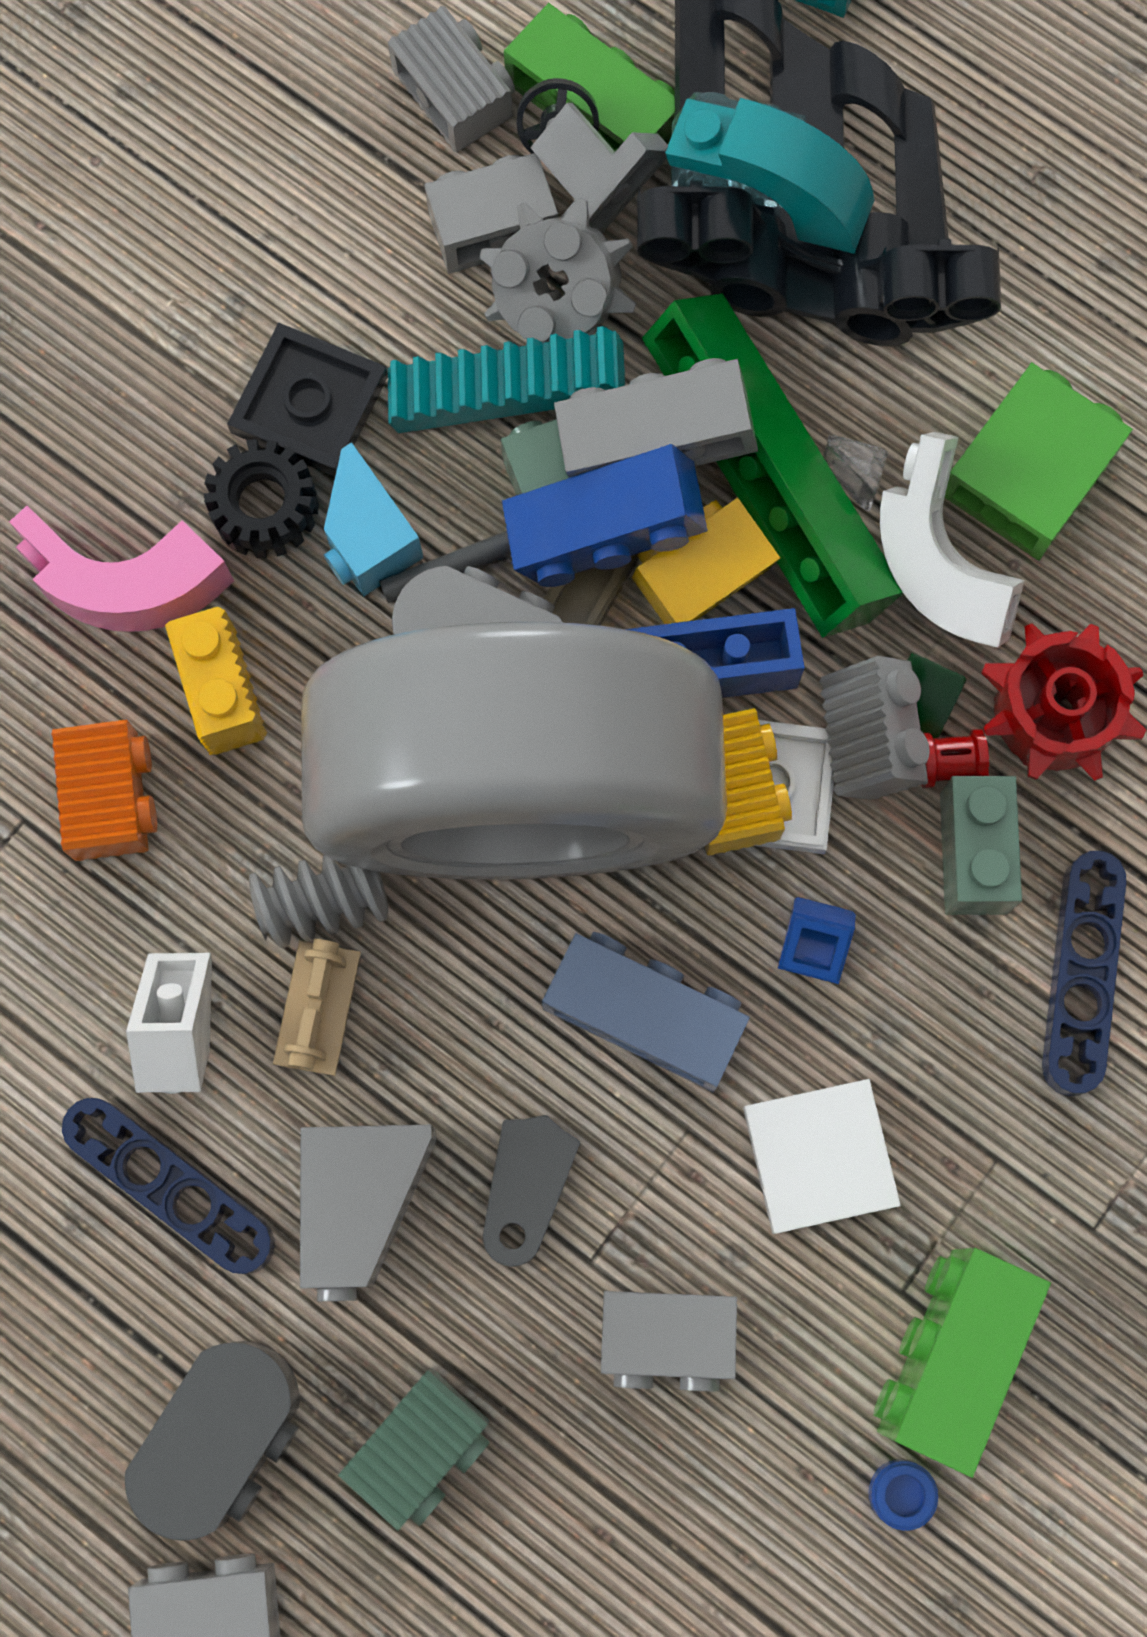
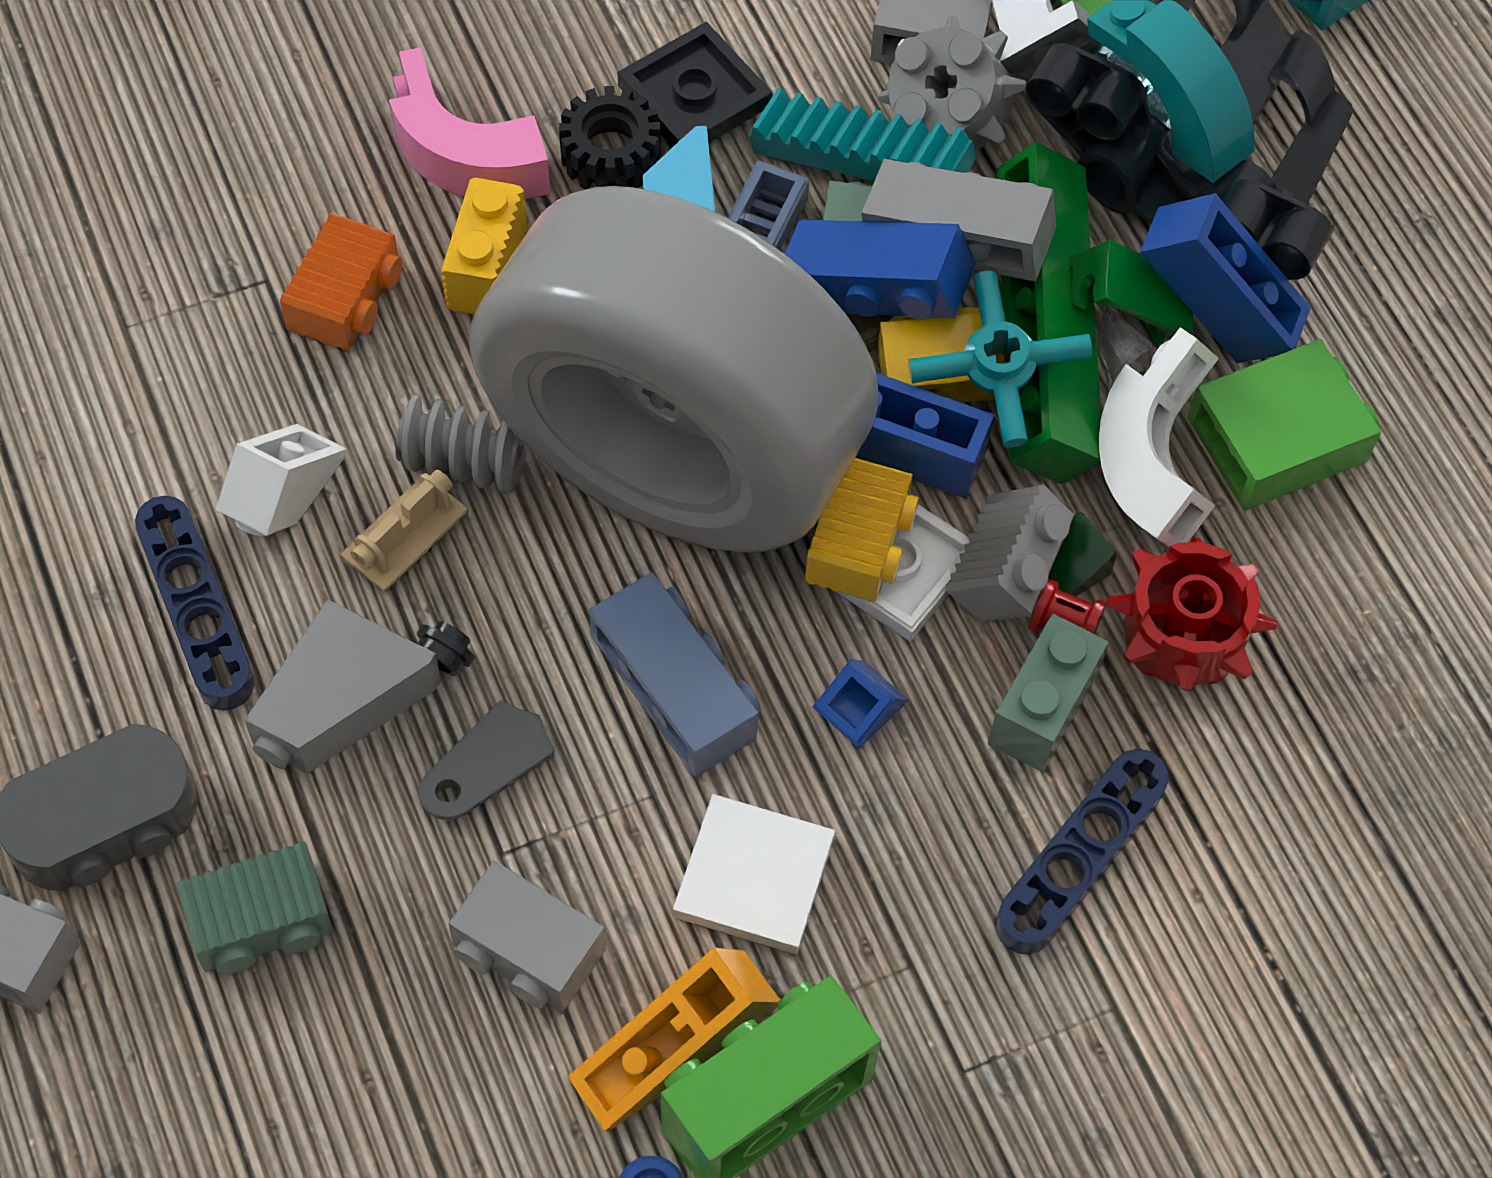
camera: 25 degrees right, 15 degrees down
none -> black plate [416,621,475,676]
none -> light orange slope [567,948,780,1131]
none -> sand blue slope [728,160,810,250]
none -> teal bar [908,270,1092,447]
none -> green hinge [1070,239,1193,345]
none -> blue brick [1140,193,1311,363]

